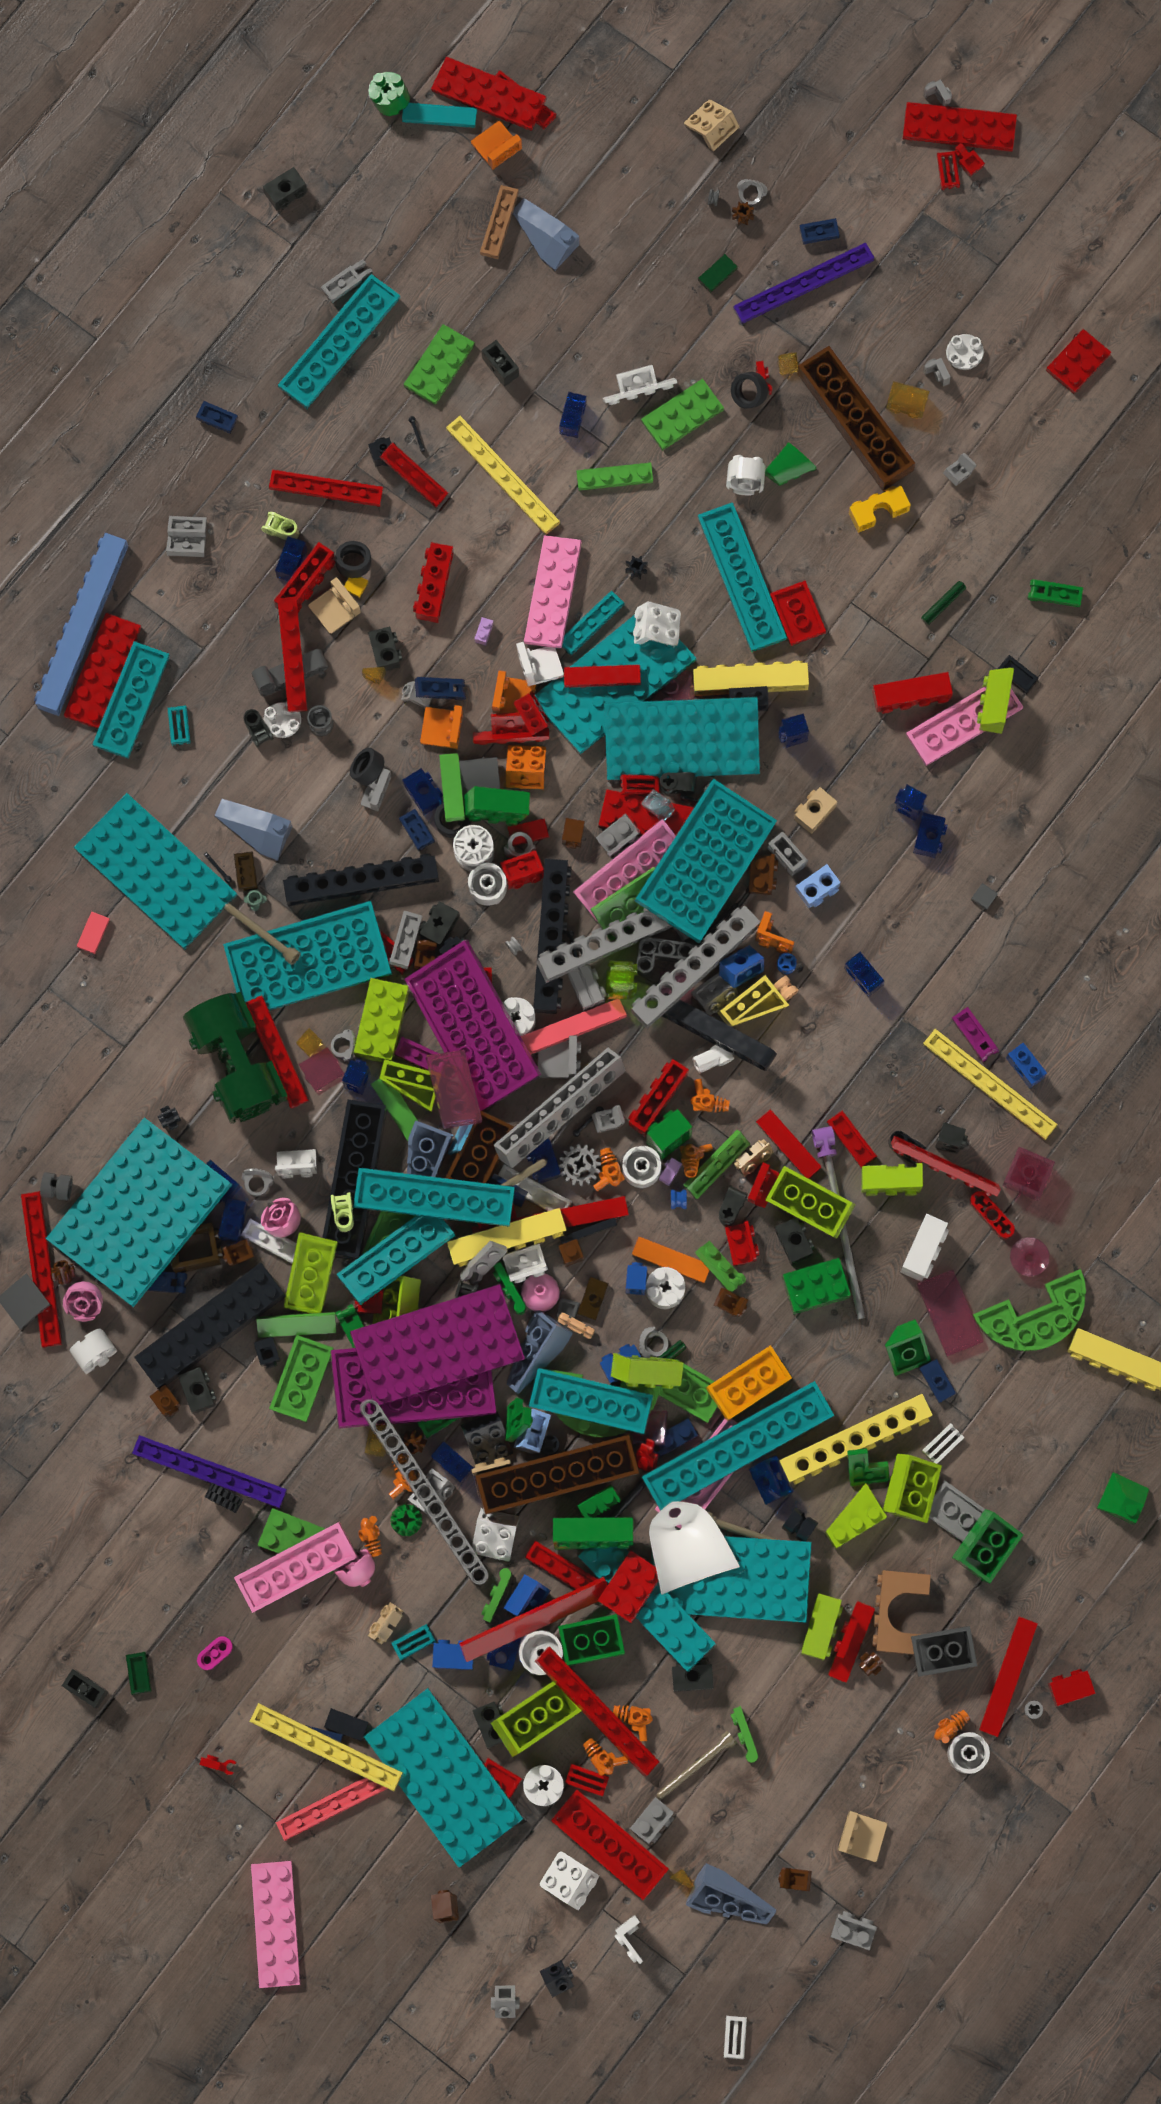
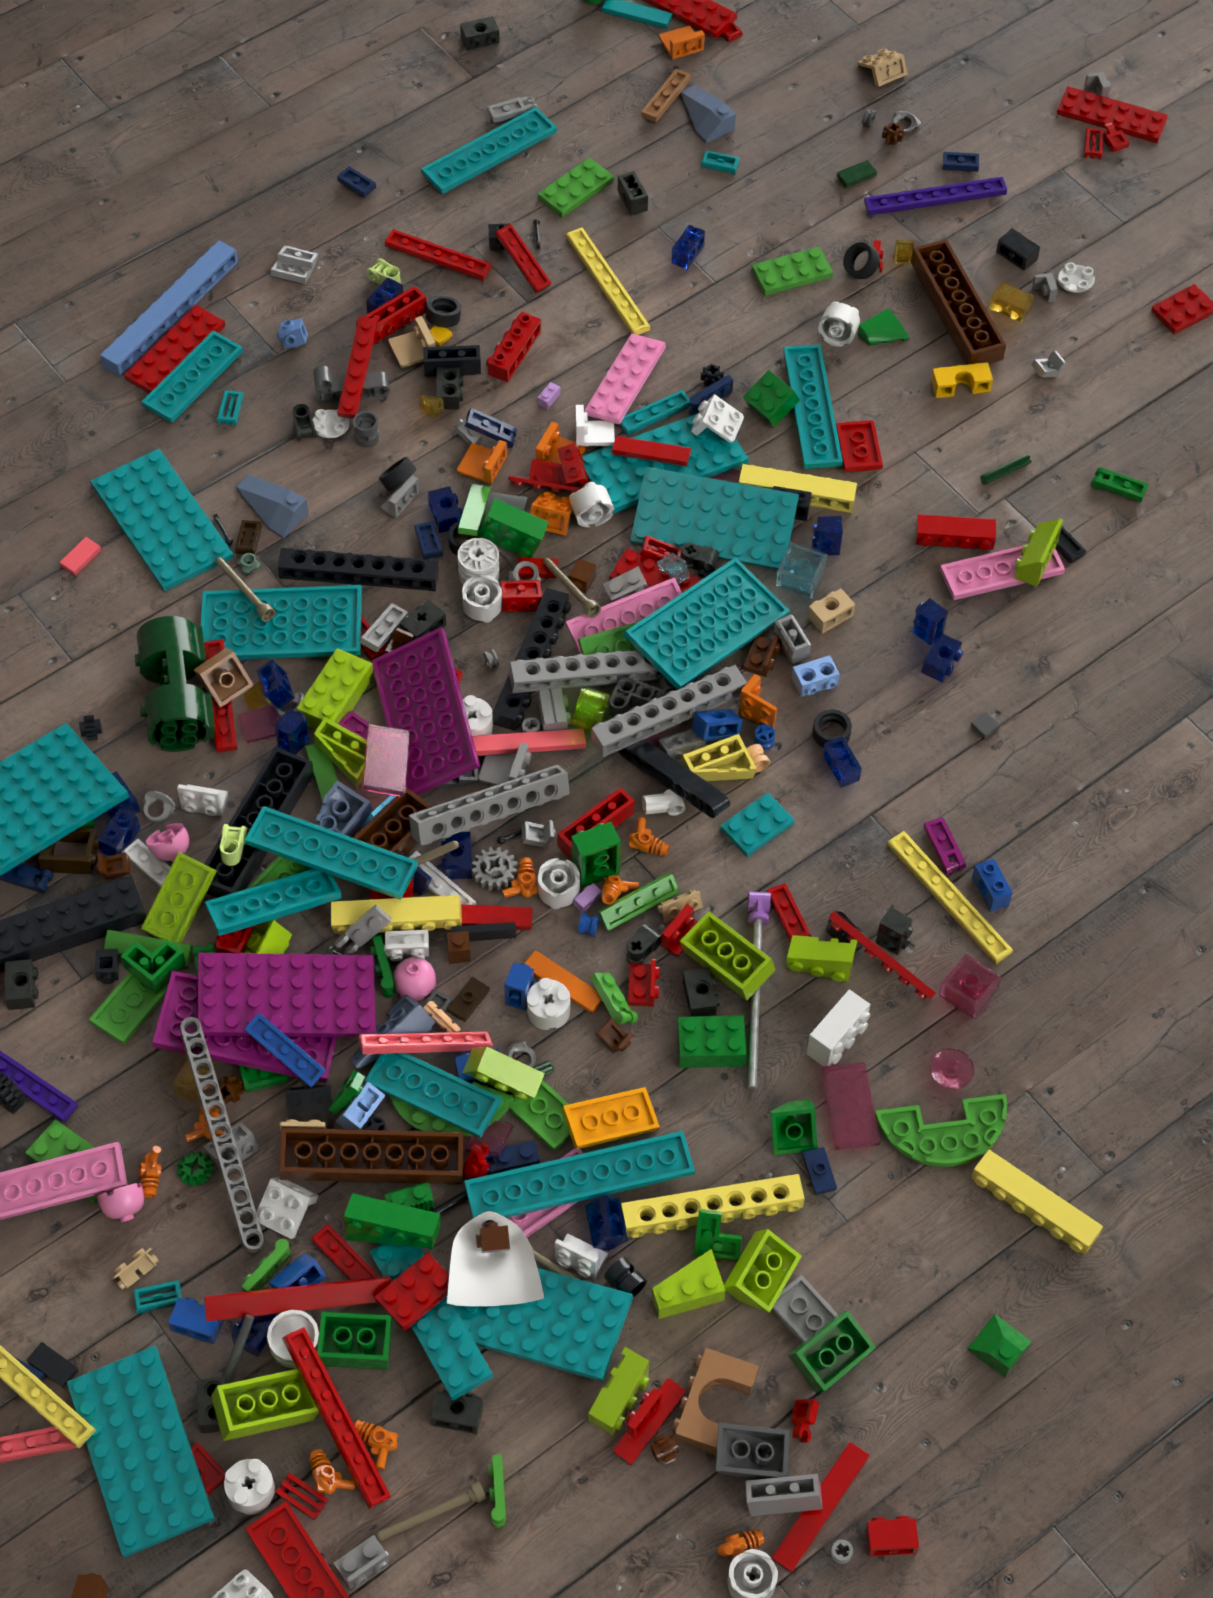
camera: 10 degrees right, 20 degrees down
clear blue brick [431,1442,474,1484] -> none
bright green plate [576,463,653,491] -> none
white bracket [603,365,677,405] -> none
red tile [756,1109,822,1179] -> none
white tile [922,1423,964,1464] -> none
red beam [970,1191,1015,1239] -> none
none -> green brick [121,939,186,993]
none -> medium nougat slope [193,648,254,708]
none -> dark grey bar [222,1314,254,1383]
none -> blue plate [244,1013,326,1088]
none -> clear blue brick [256,659,295,709]
none -> medium blue brick [277,318,308,348]
none -> coral tile [358,1032,493,1054]
none -> black brick [423,345,481,377]
none -> reddish brown brick [476,1222,510,1253]
none -> light grey bush [522,717,541,733]
none -> dark tan piece [543,558,601,618]
none -> white bracket [555,1234,608,1279]
none -> white brick [569,482,614,527]
none -> dark blue plate [689,375,733,416]
none -> teal tile [701,150,740,174]
none -> teal plate [720,792,795,857]
none -> green brick [743,370,800,428]
none -> light grey brick [746,1474,822,1516]
none -> clear light blue brick [776,542,828,598]
none -> red plate [791,1399,819,1443]
none -> black tyre [812,709,852,750]
none -> black brick [996,228,1040,271]

